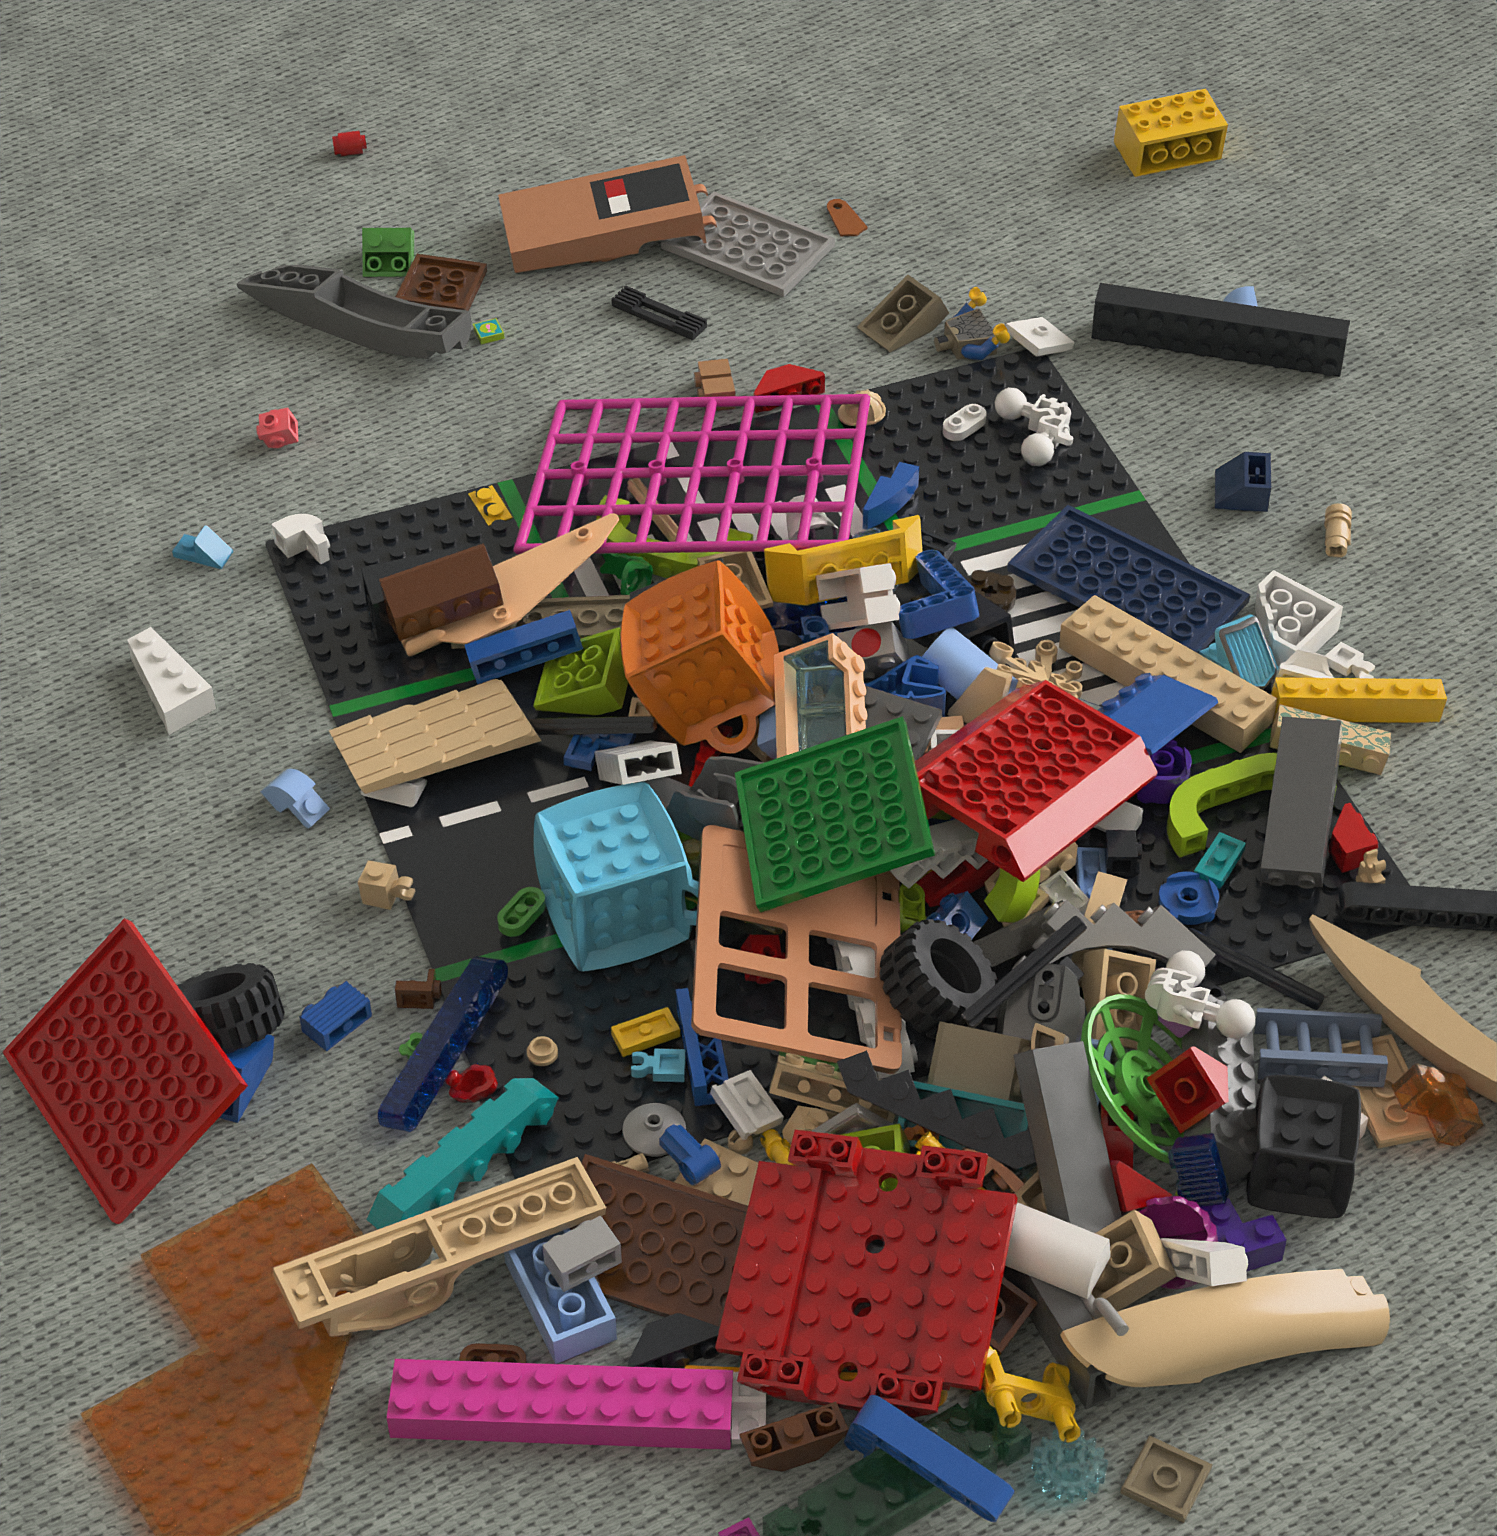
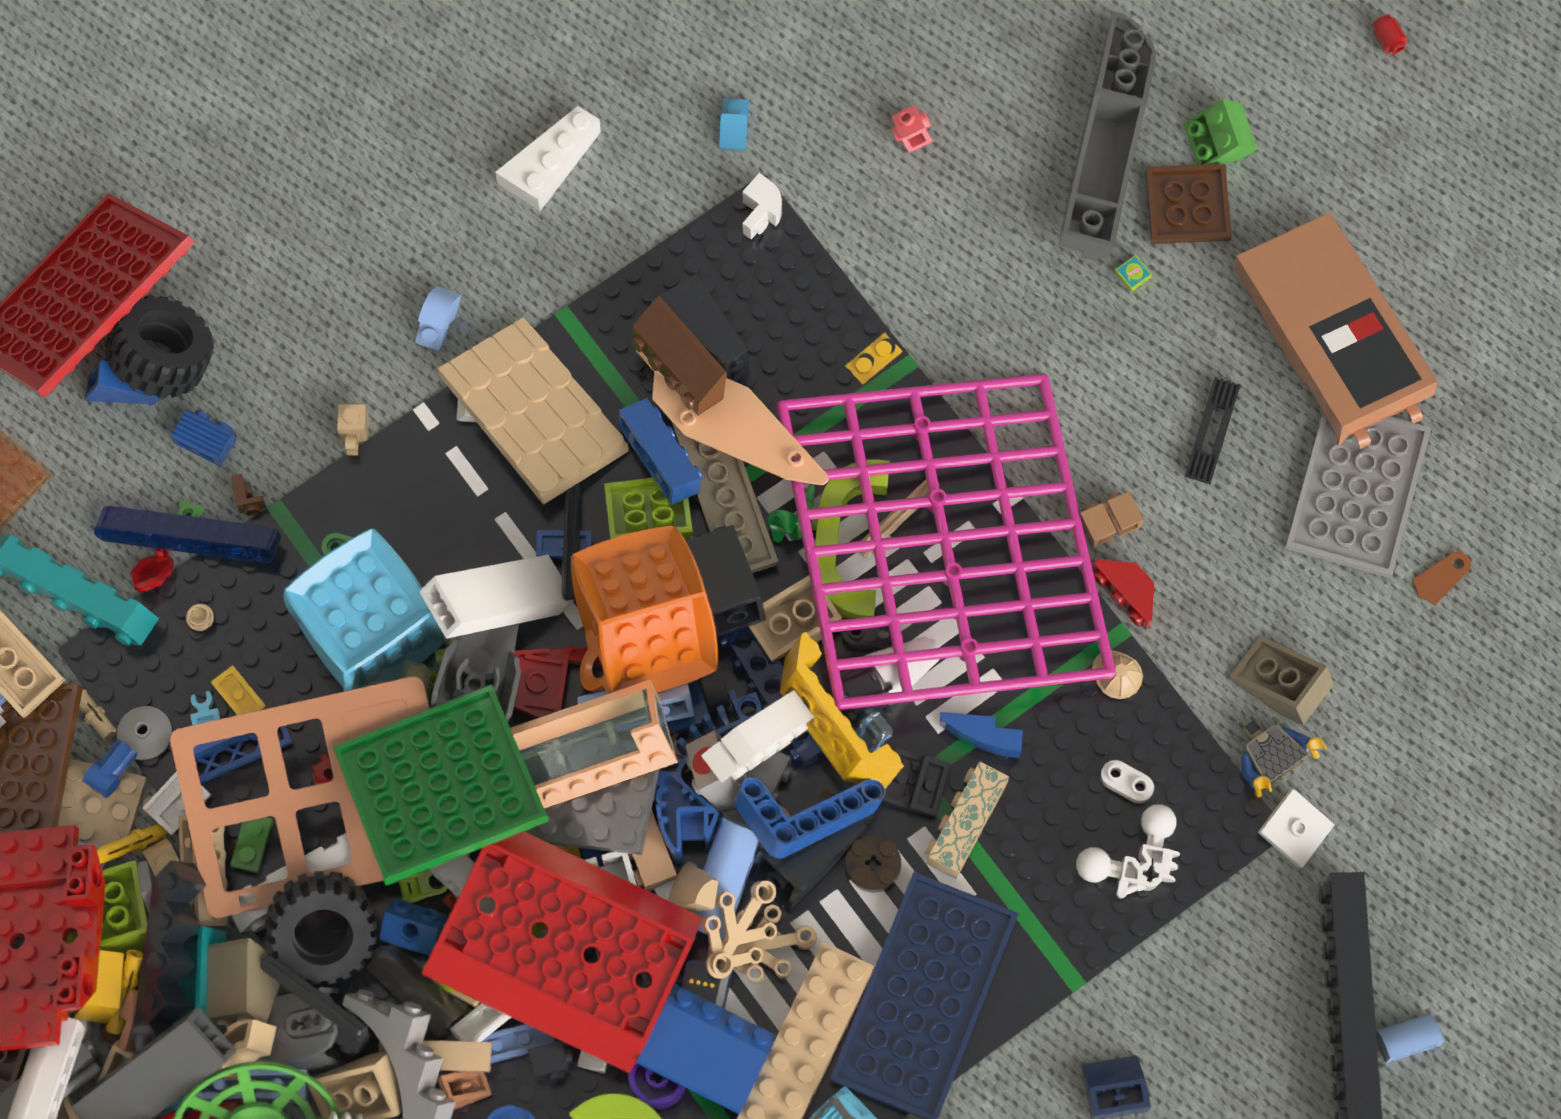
camera: 75 degrees right, 25 degrees up
none -> tan brick [925,761,1009,879]

